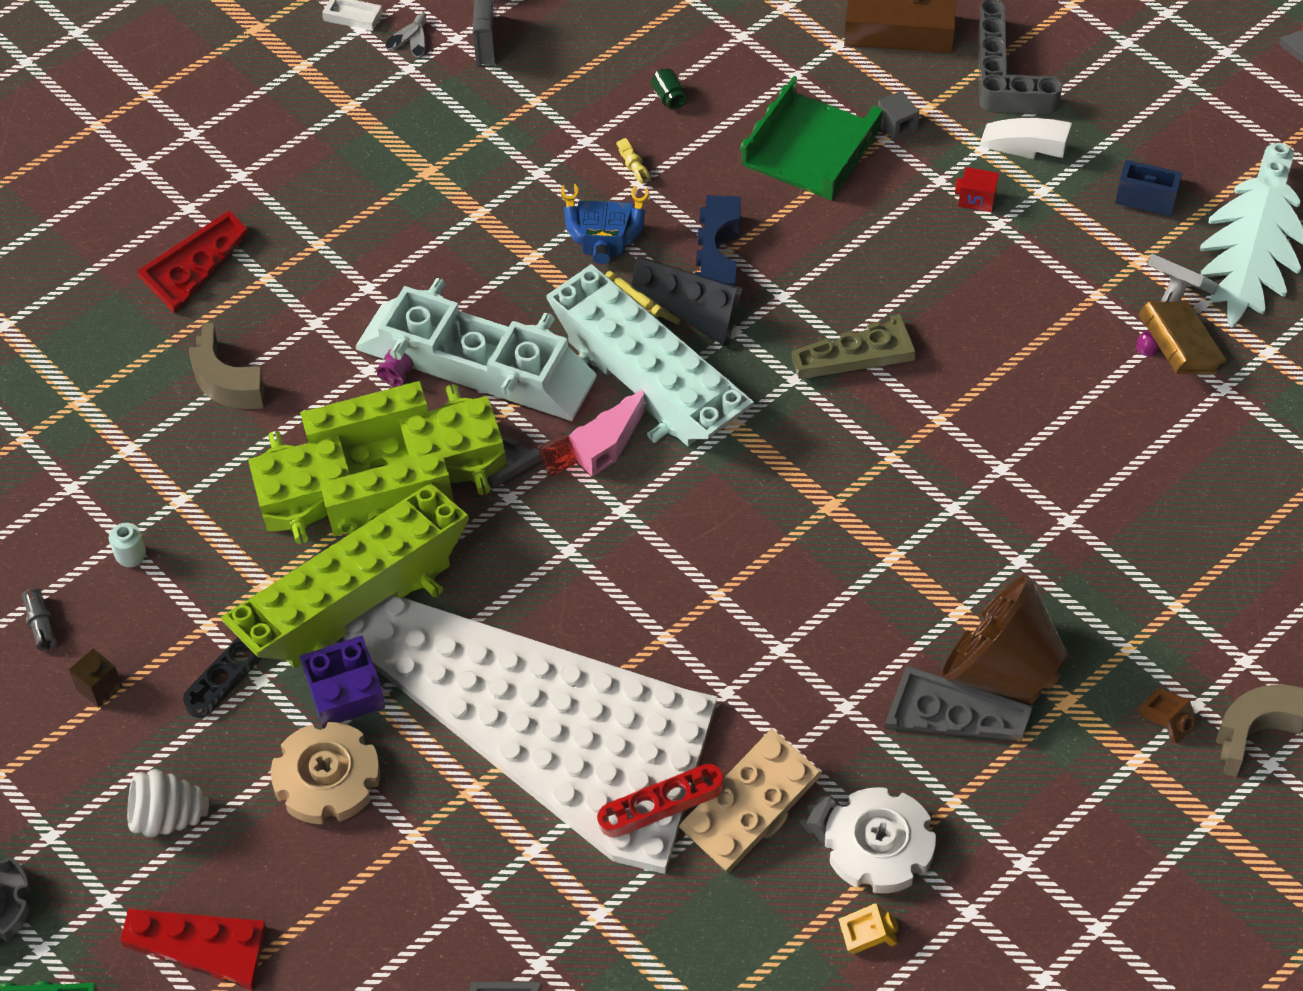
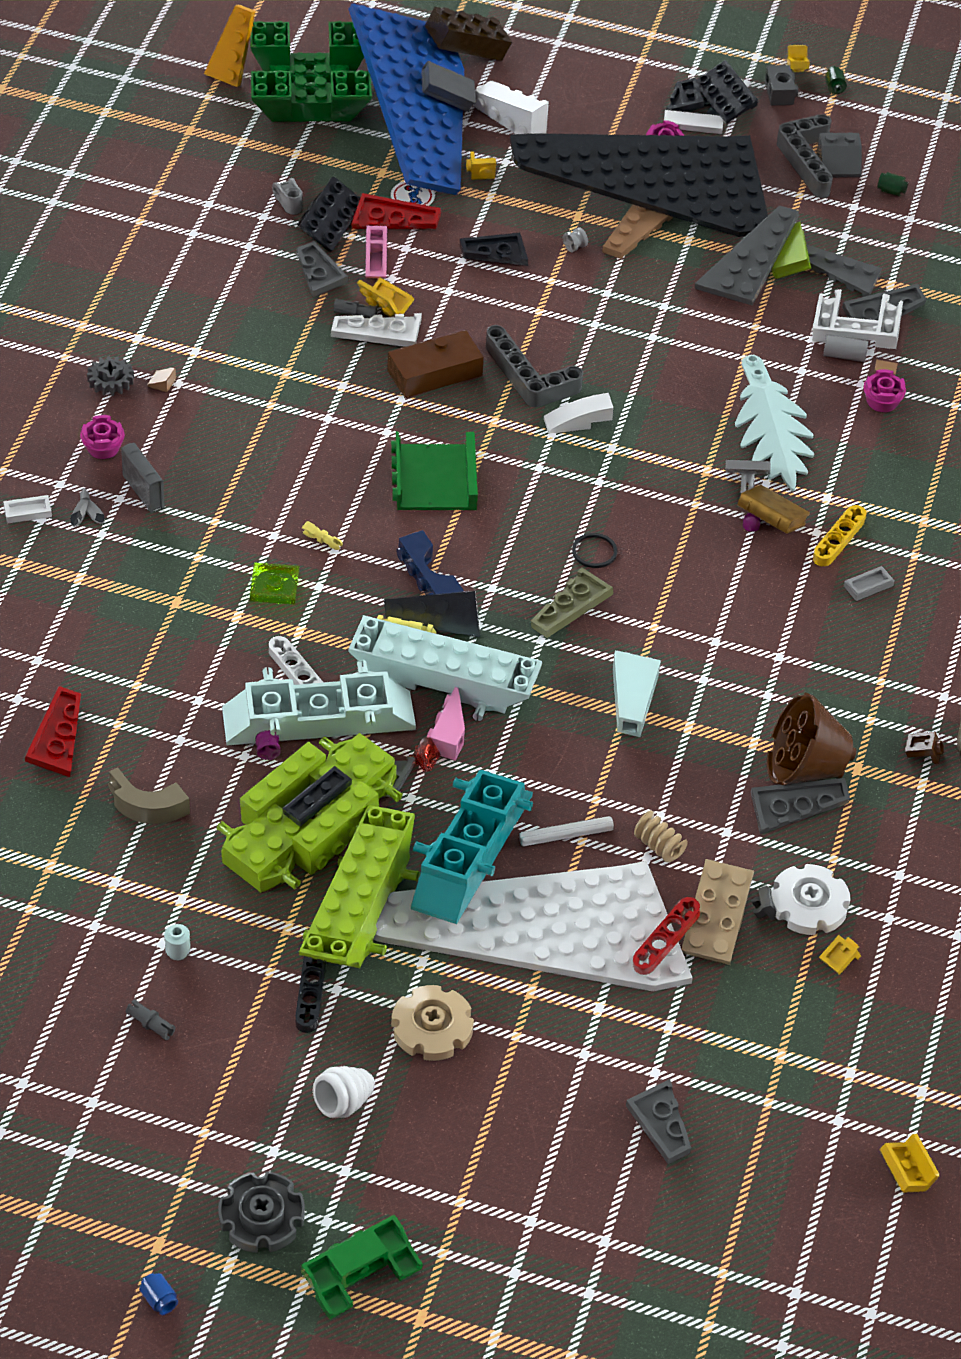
camera: 35 degrees left, 5 degrees down
dark brown brick [69,648,123,708] -> none
red wing [120,909,266,991] -> none
dark purple slope [300,635,385,729] -> none
blue torso [561,184,650,265] -> none
dark green brick [651,69,687,110] -> none
dark grey brick [878,91,920,141] -> none
red brick [955,167,999,213] -> none
dark blue slope [1115,160,1183,216] -> none
none -> clear neon green tile [250,563,300,605]
none -> white beam [269,636,324,685]
none -> black tile [283,766,352,827]
none -> teal piece [411,769,533,924]
none -> white axle [519,816,614,846]
none -> black piece [572,533,617,568]
none -> light aqua slope [613,650,661,737]
none -> tan piece [634,810,688,863]
none -> yellow beam [813,505,867,566]
none -> light grey tile [844,566,894,601]

